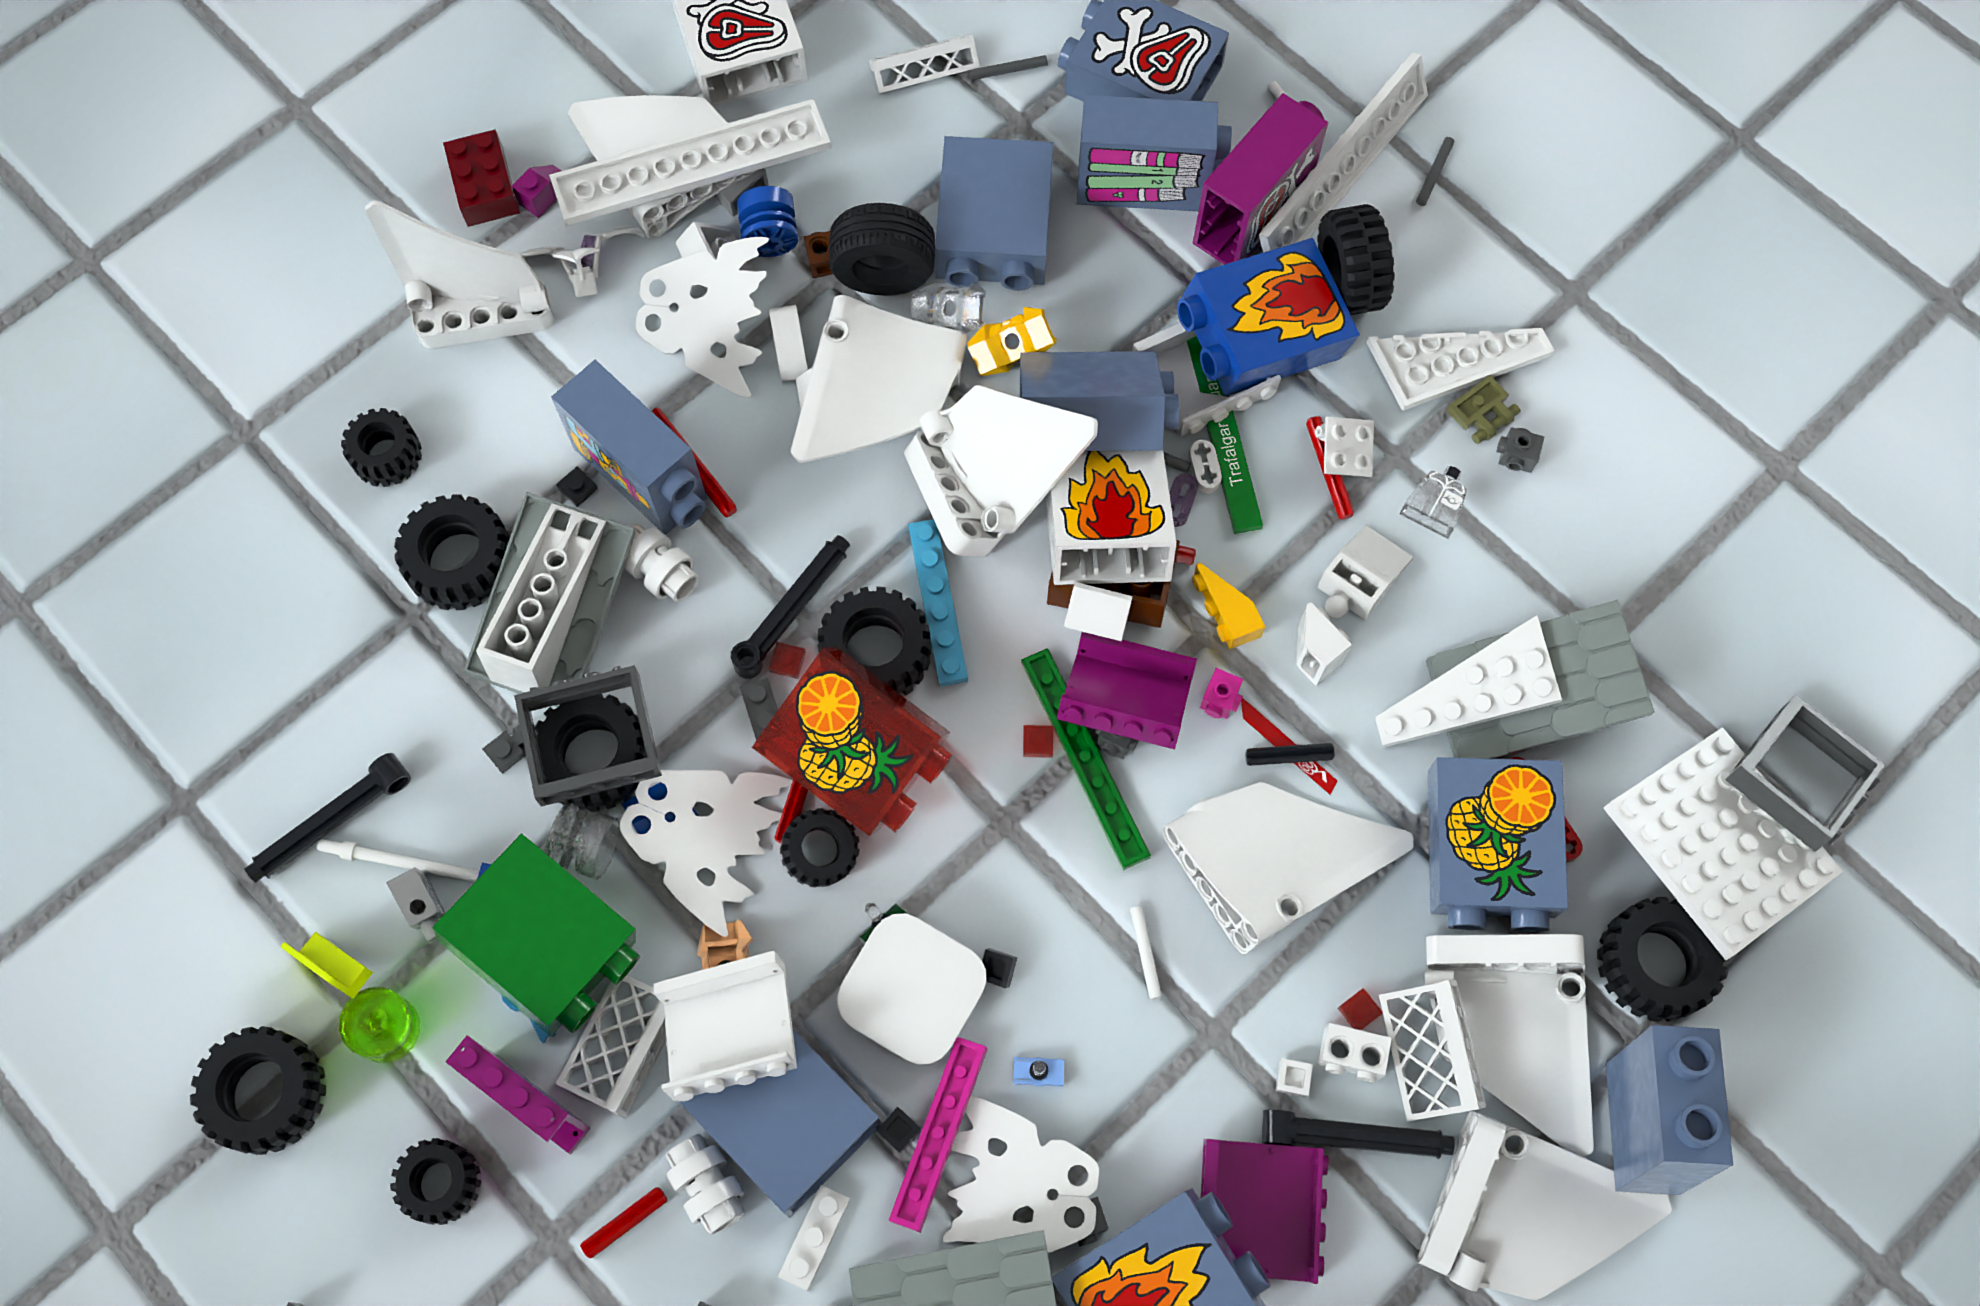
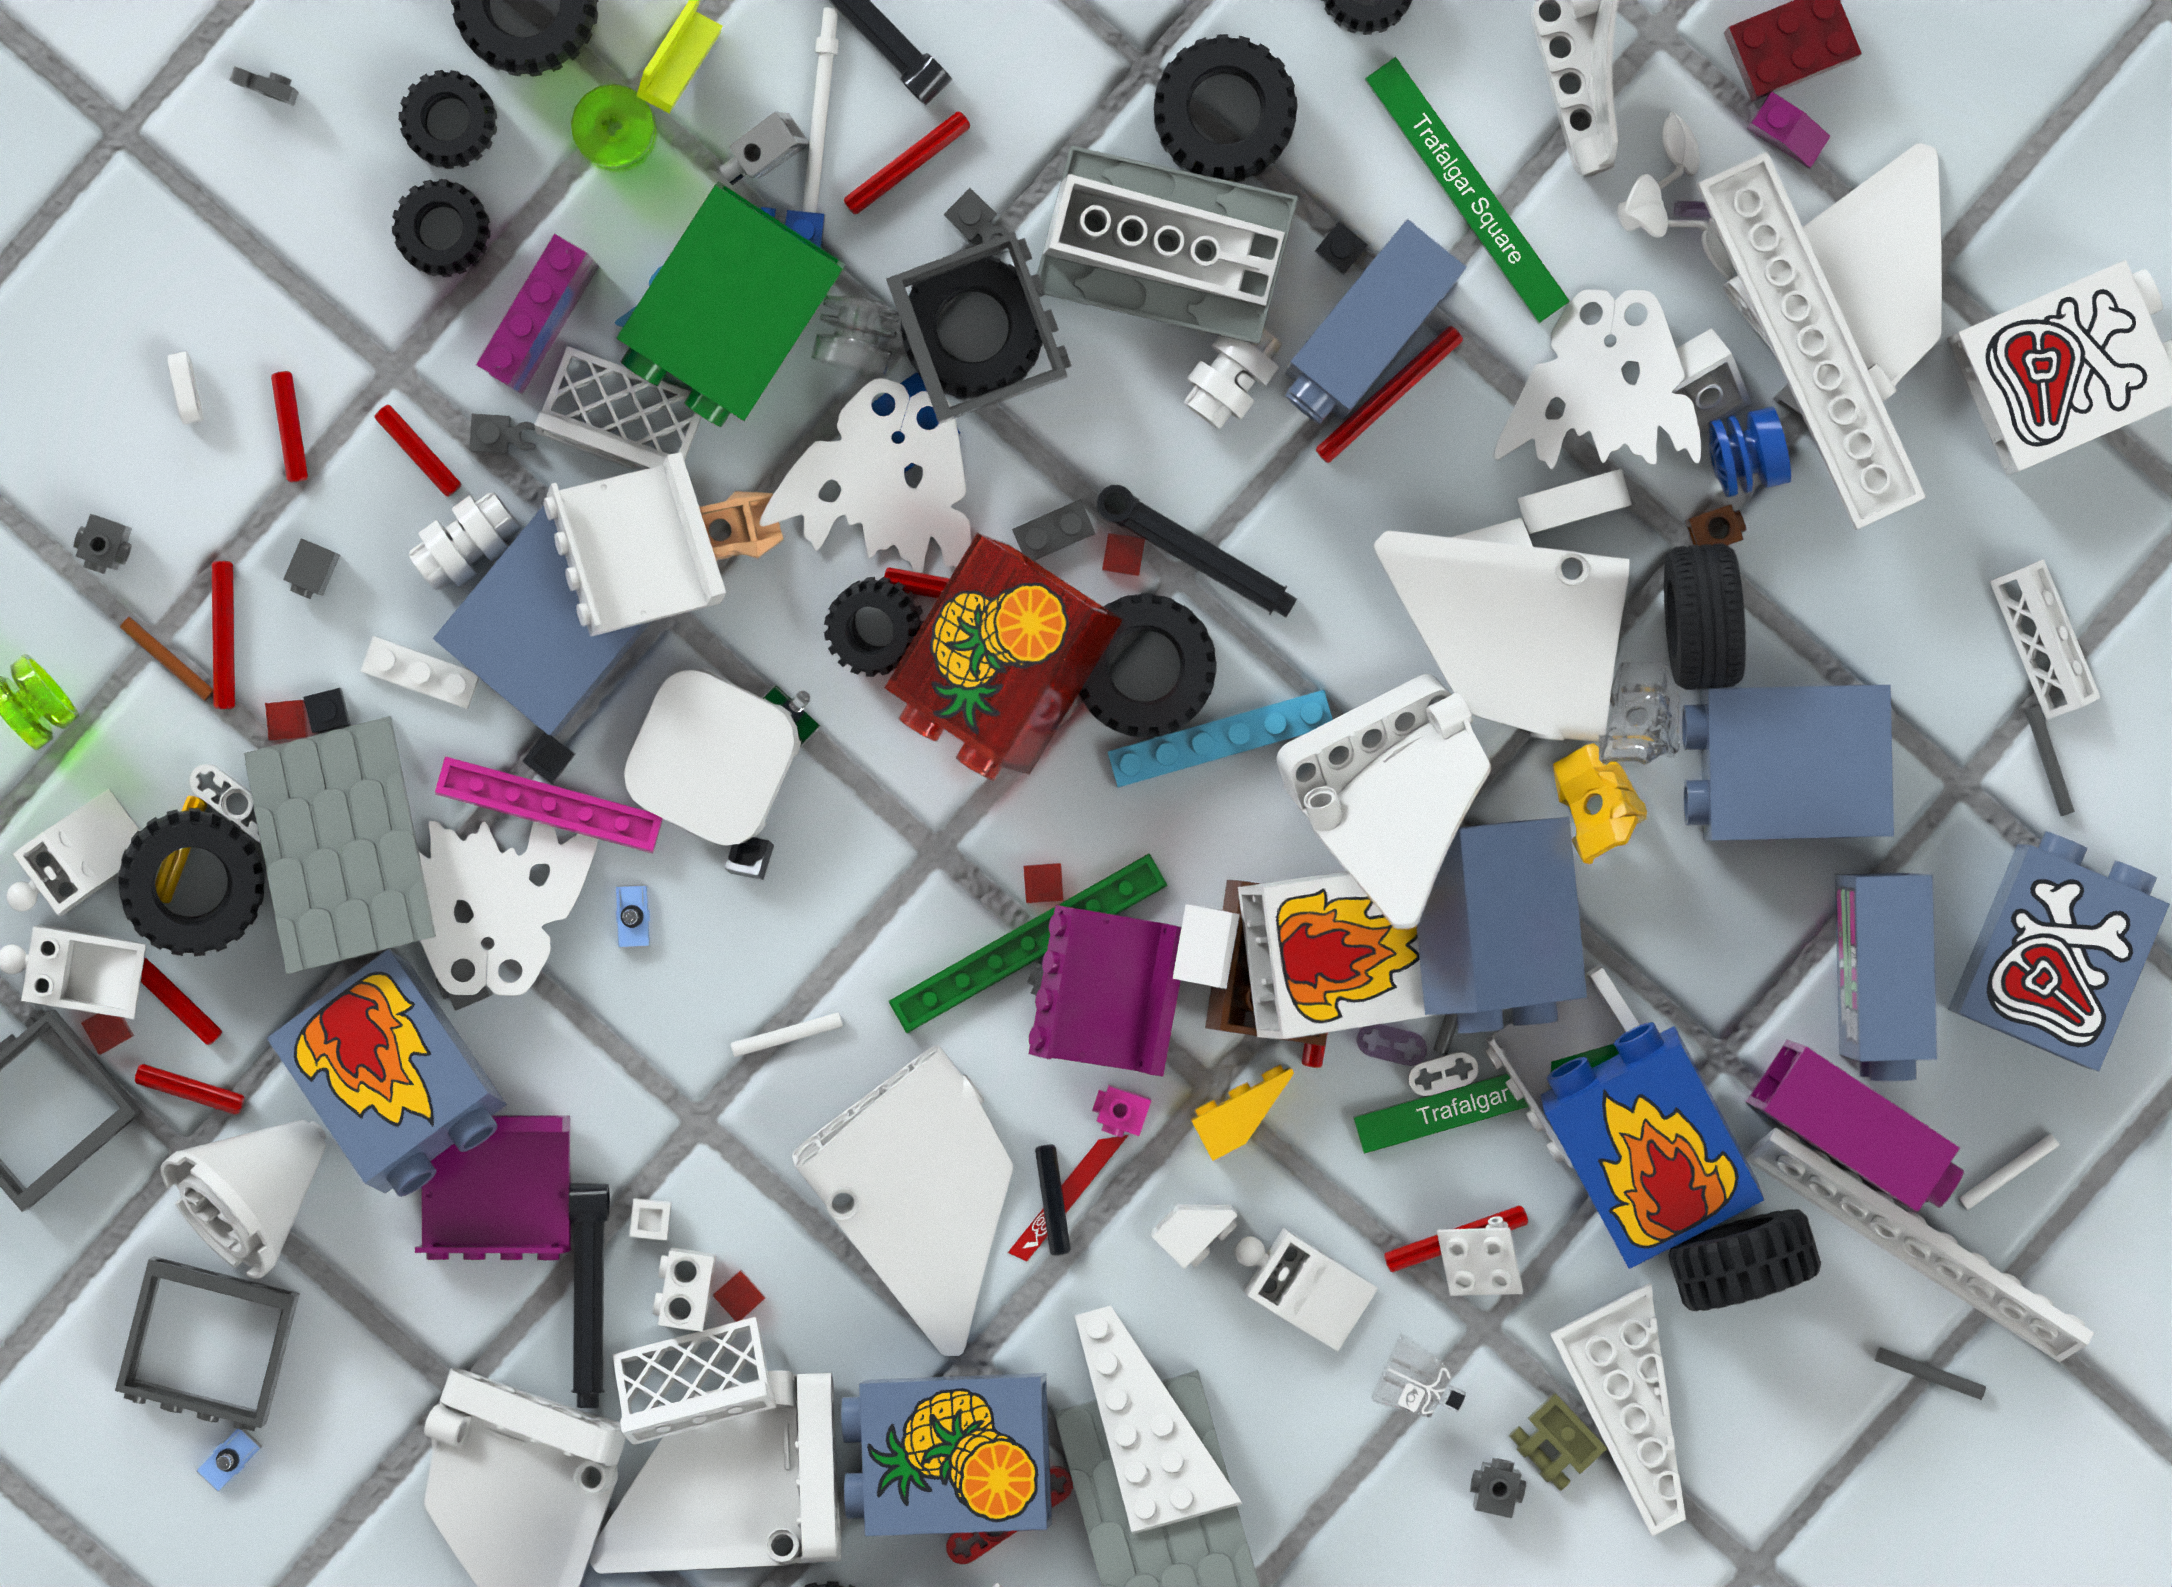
camera: 85 degrees right, 20 degrees up
none -> black tyre [399,70,498,169]
none -> dark grey plate [469,413,535,454]
none -> red axle [844,111,970,215]
none -> green tile [1365,57,1570,324]

